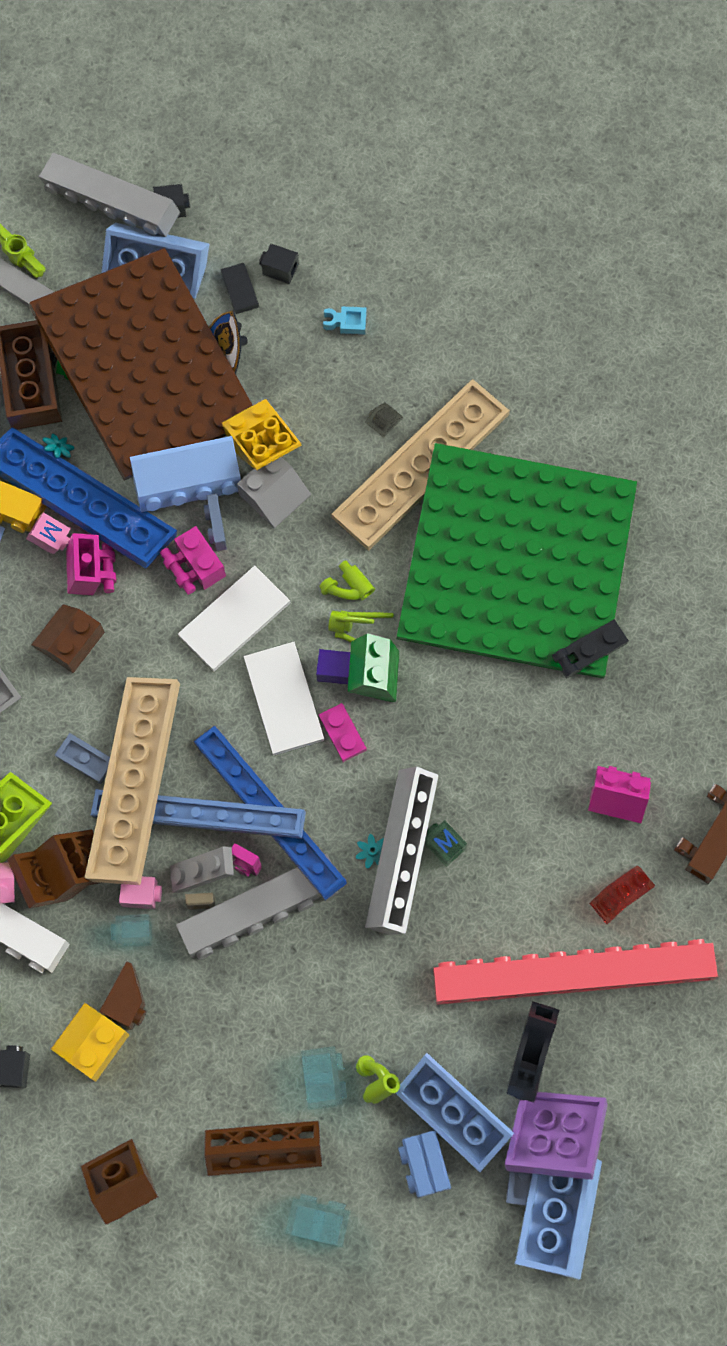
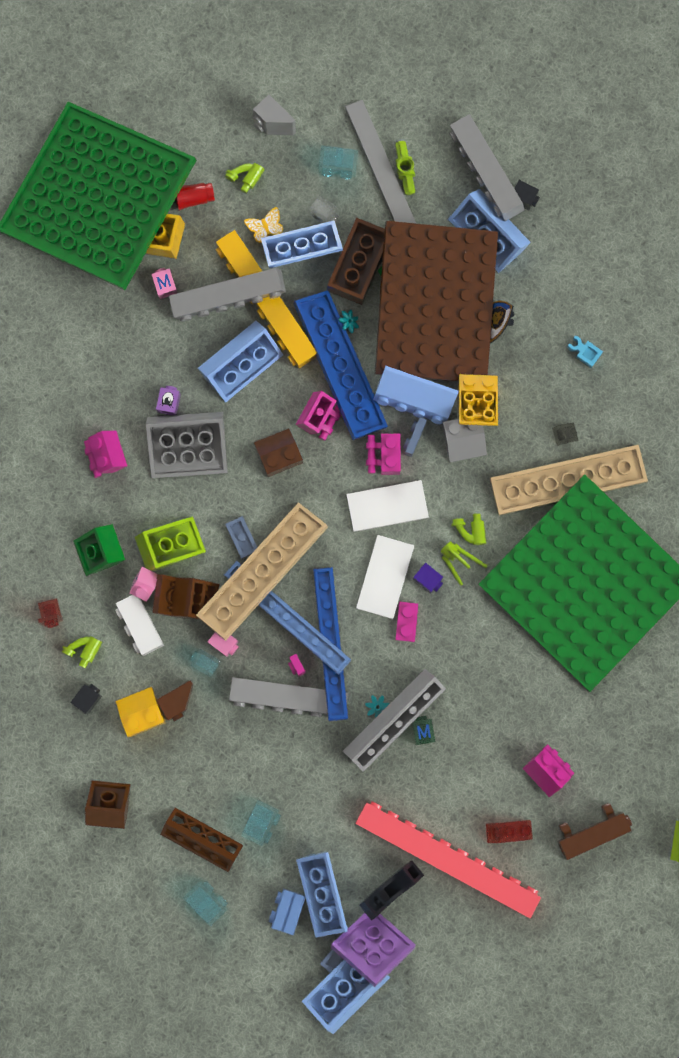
camera: 30 degrees right, 10 degrees up
bright pink brick [26,512,71,554] -> none
light grey plate [170,847,234,893] -> none
dark tan tile [185,893,215,910] -> none
black tile [221,262,259,314] -> none
black brick [259,243,299,284] -> none
green slope [348,633,399,702] -> none
lime plant [356,1055,400,1104] -> none
black plate [552,619,629,679] -> none

